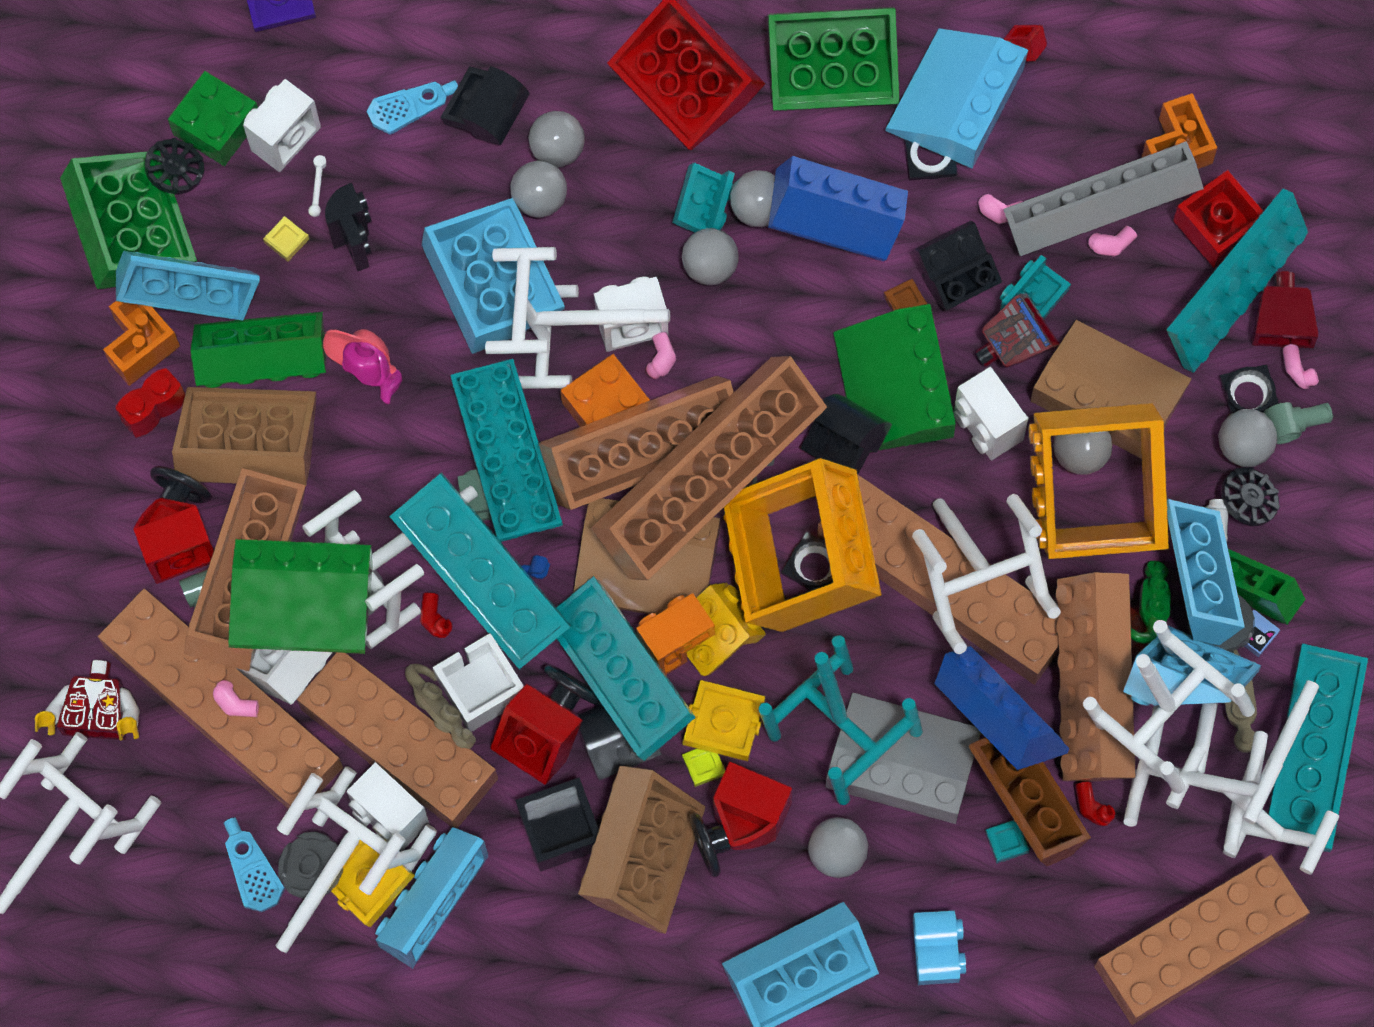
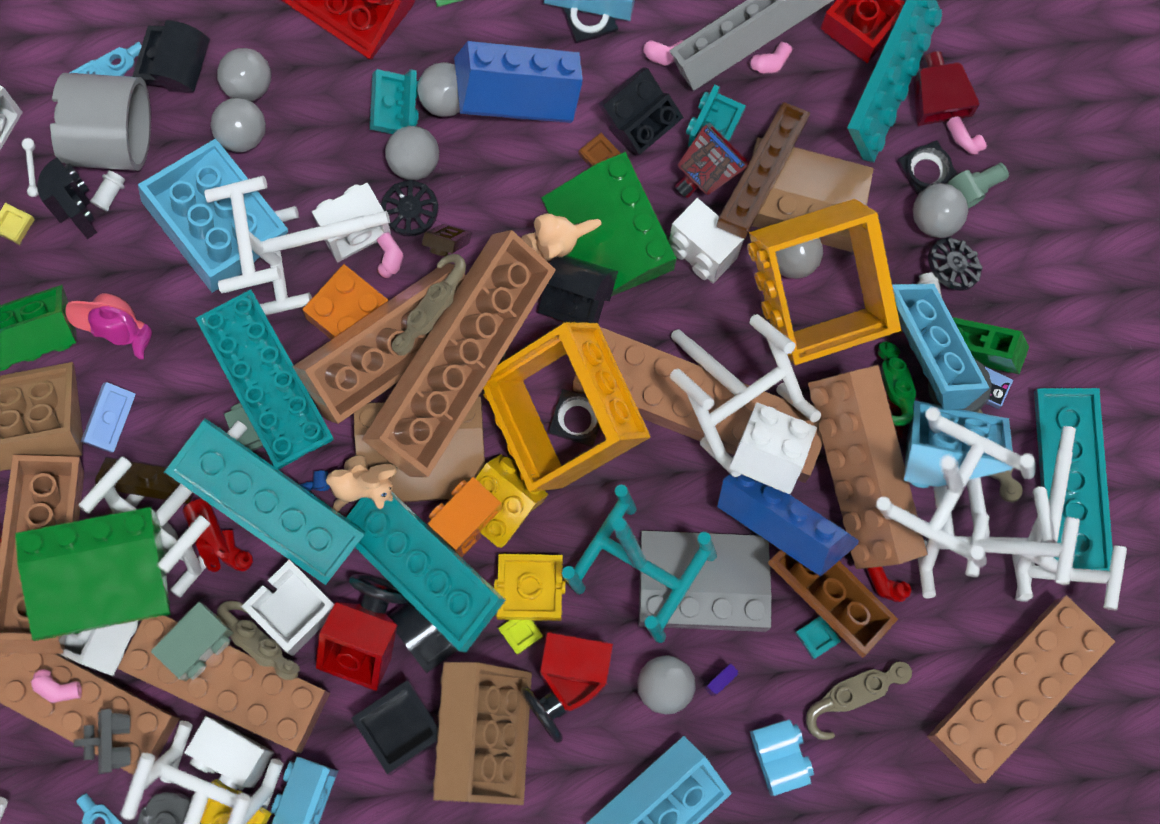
camera: 20 degrees left, 5 degrees up
none -> light grey brick [50,73,151,171]
none -> dark grey hips [73,709,131,774]
none -> light blue plate [81,382,136,453]
none -> white pin [90,170,125,211]
none -> dark brown plate [95,457,194,504]
none -> sand green brick [151,602,234,681]
none -> red piece [182,499,229,572]
none -> light nougat animal [326,456,397,512]
none -> black wheel [381,180,439,236]
none -> dark tan piece [392,254,466,356]
none -> dark brown plate [422,223,472,256]
none -> light nougat animal [521,213,602,262]
none -> dark purple tile [705,663,739,696]
none -> reddish brown tile [716,102,810,239]
none -> white piece [729,402,817,494]
none -> dark tan piece [806,661,912,740]

